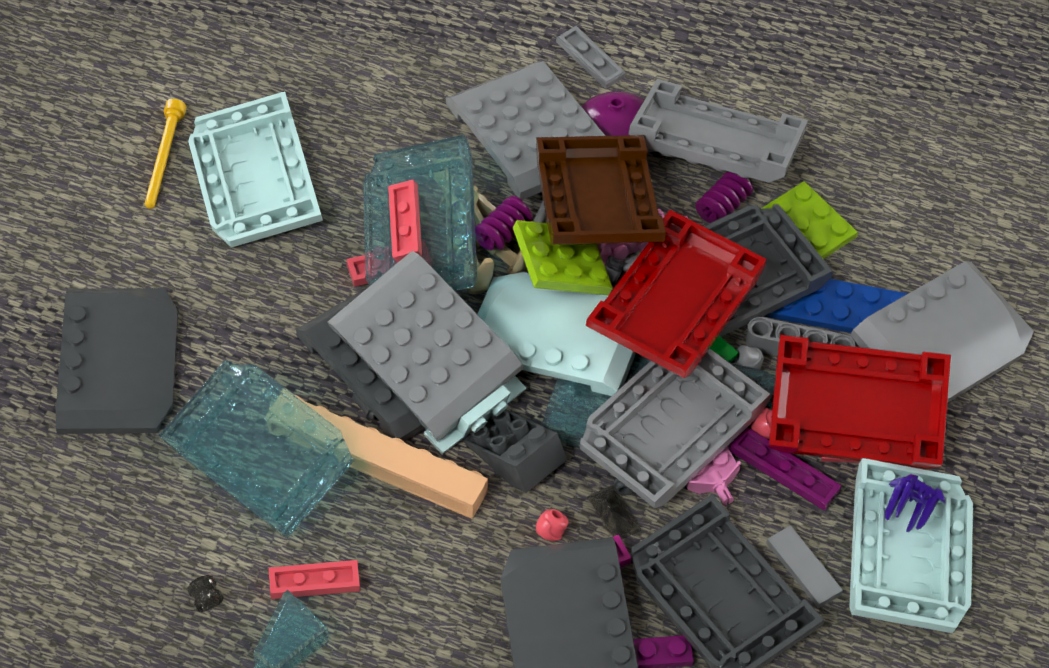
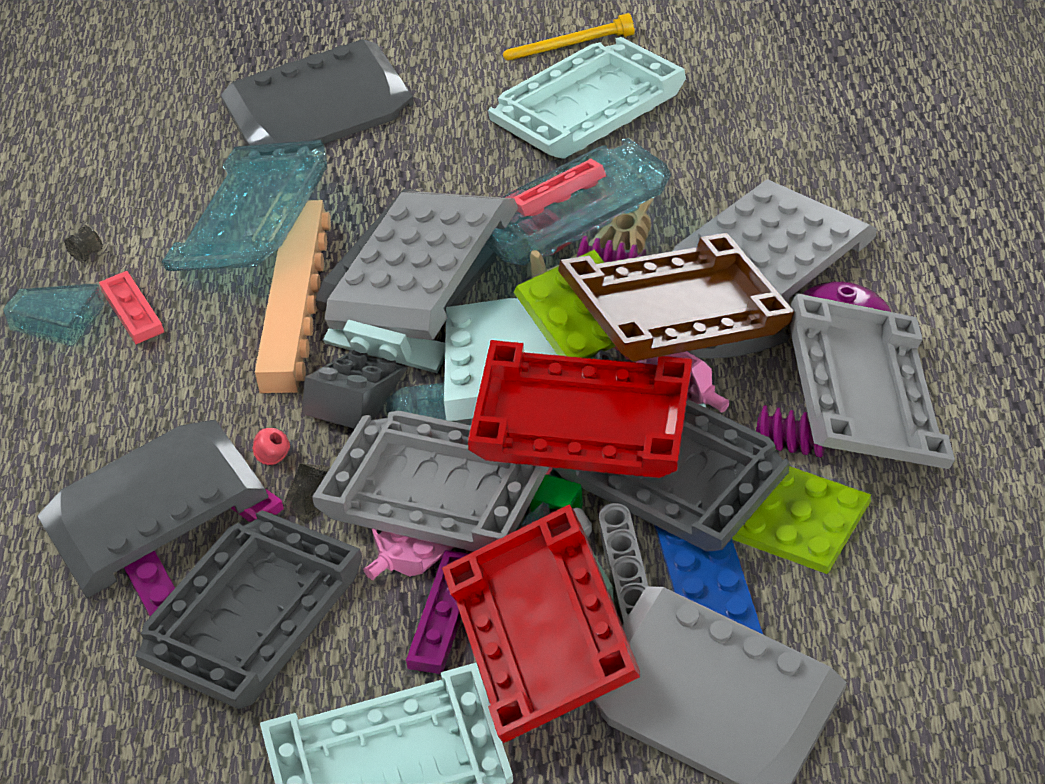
camera: 75 degrees right, 10 degrees down
light grey tile [556,26,626,89] -> none
light grey tile [766,525,843,609] -> none
dark purple piece [885,474,945,532] -> none

